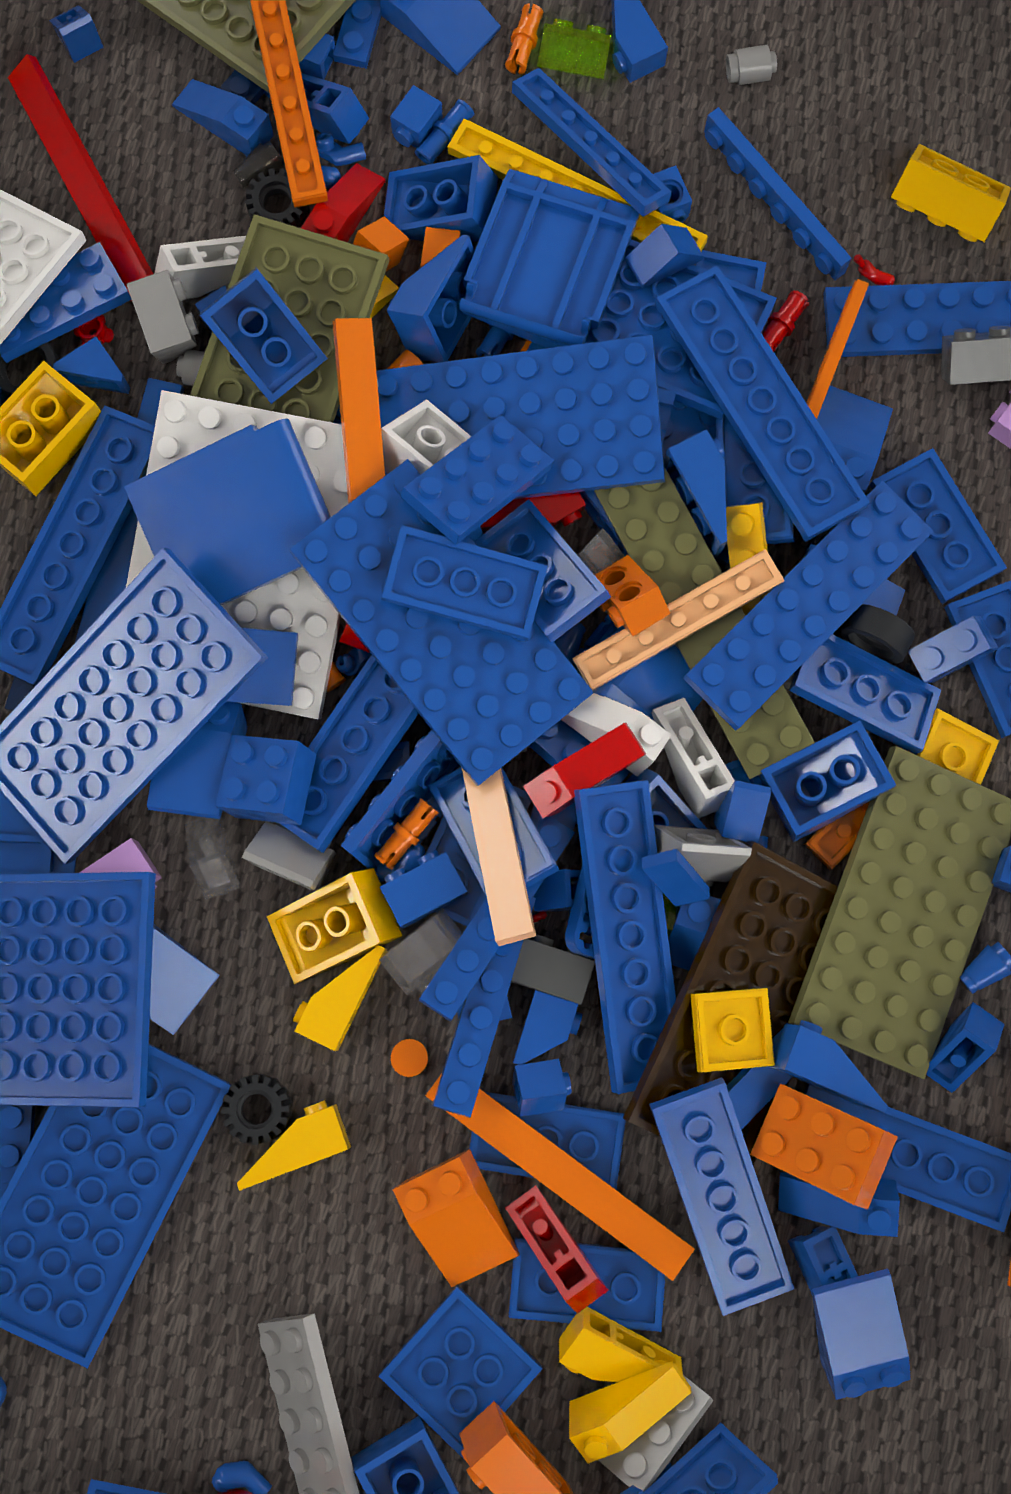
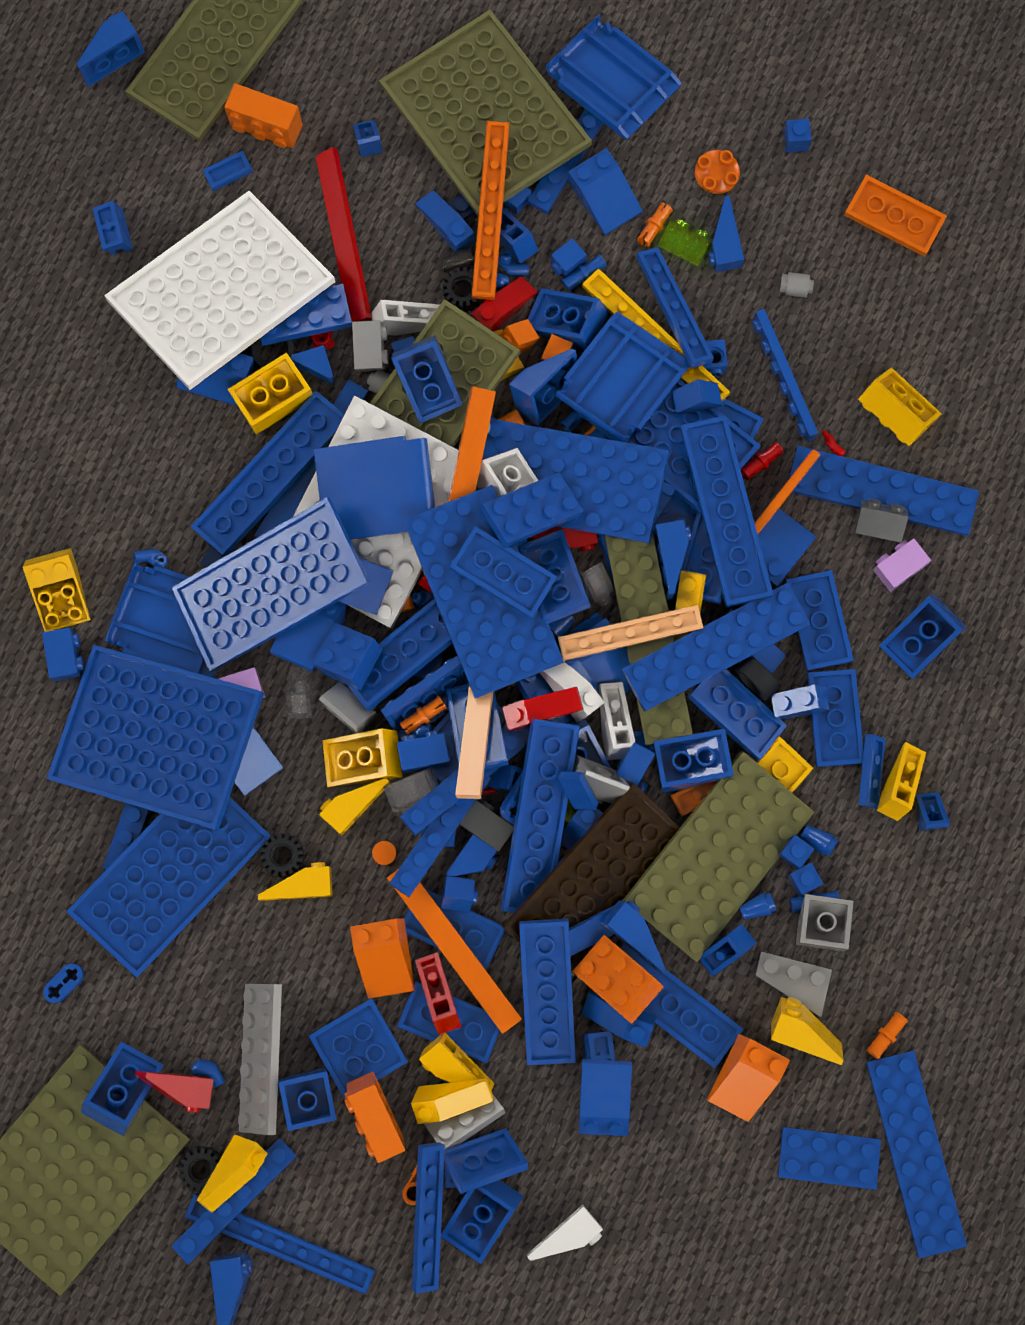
camera: 20 degrees right, 0 degrees up
orange brick [595,555,671,637] -> none
yellow tile [690,988,775,1072] -> none

